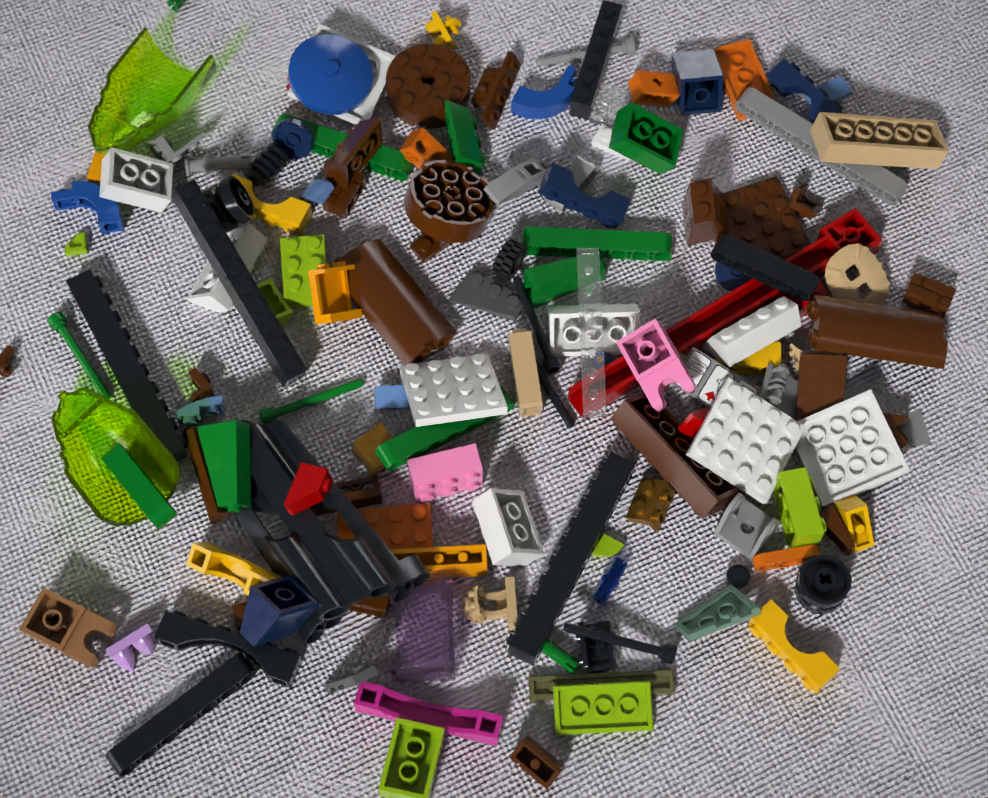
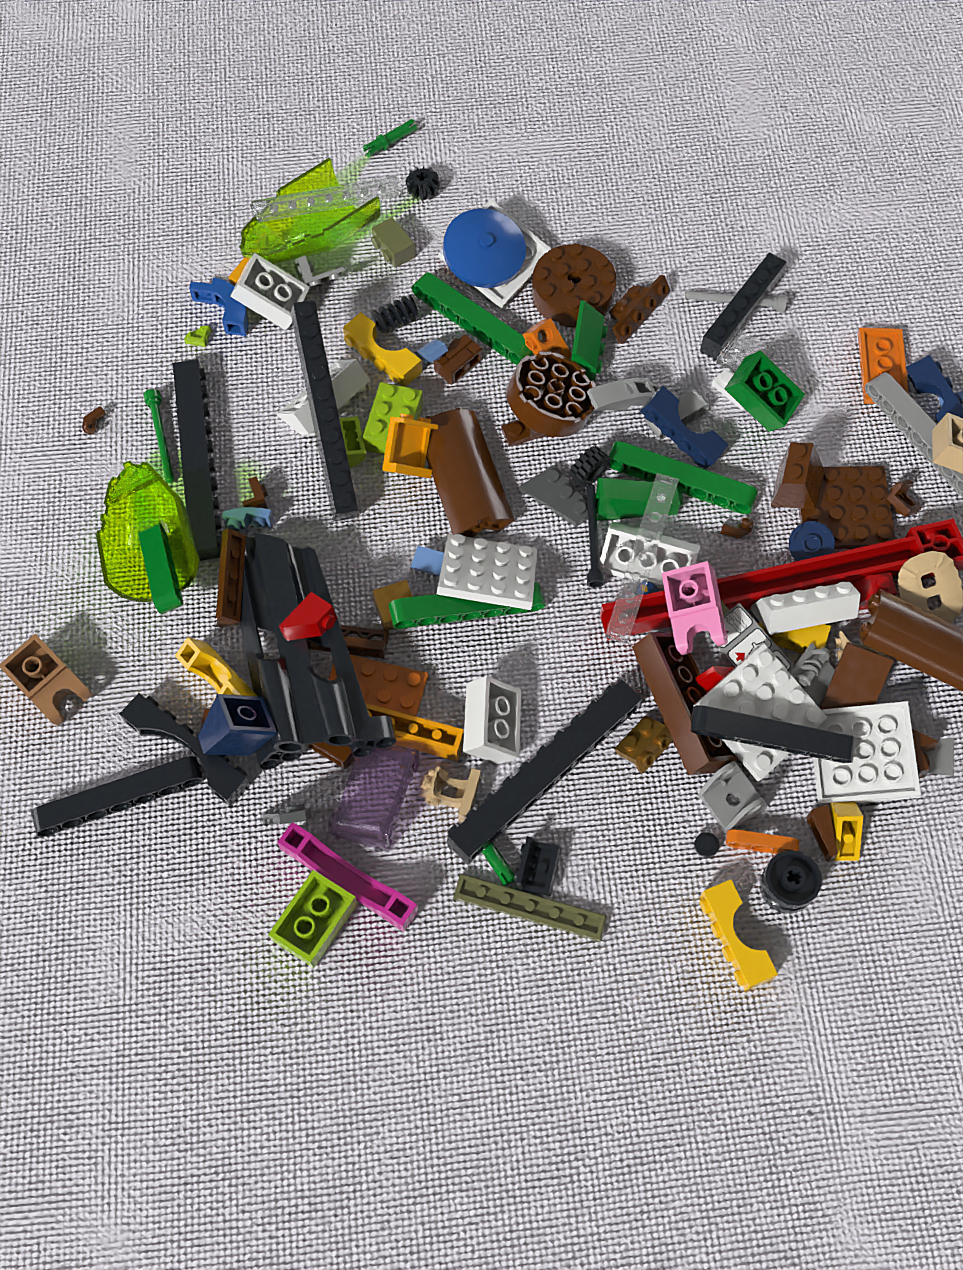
camera: 20 degrees right, 0 degrees up
lavender tile [104,623,154,672] -> none
light grey pin [184,153,250,176] -> none
green slope [198,420,251,513] -> none
black wheel [203,176,256,233] -> none
green piece [258,379,364,424] -> none
dark blue tile [272,118,315,159] -> none
reddish brown slope [323,118,383,190] -> none
bright pink brick [407,443,483,502] -> none
yellow hips [425,10,461,50] -> none
tan slope [508,329,543,418] -> none
reddish brown brick [509,735,566,789] -> none
blue arch [511,65,578,119] -> none
black piece [535,357,575,428] -> none
lime tile [553,681,653,735] -> none
black piece [563,623,677,664] -> none
lime tile [592,534,625,558] -> none
clear blue pin [592,557,629,605] -> none
orange brick [628,70,680,107] -> none
dark blue slope [672,49,723,116] -> none
sand green wing [675,584,761,642] -> none
black beam [710,234,820,301] -> none
lime brick [773,467,826,549] -> none
none -> clear tile [250,176,404,222]
none -> olive brick [371,217,416,268]
none -> black gear [406,166,440,201]
none -> black beam [690,705,855,763]
none -> reddish brown arm [720,517,754,539]

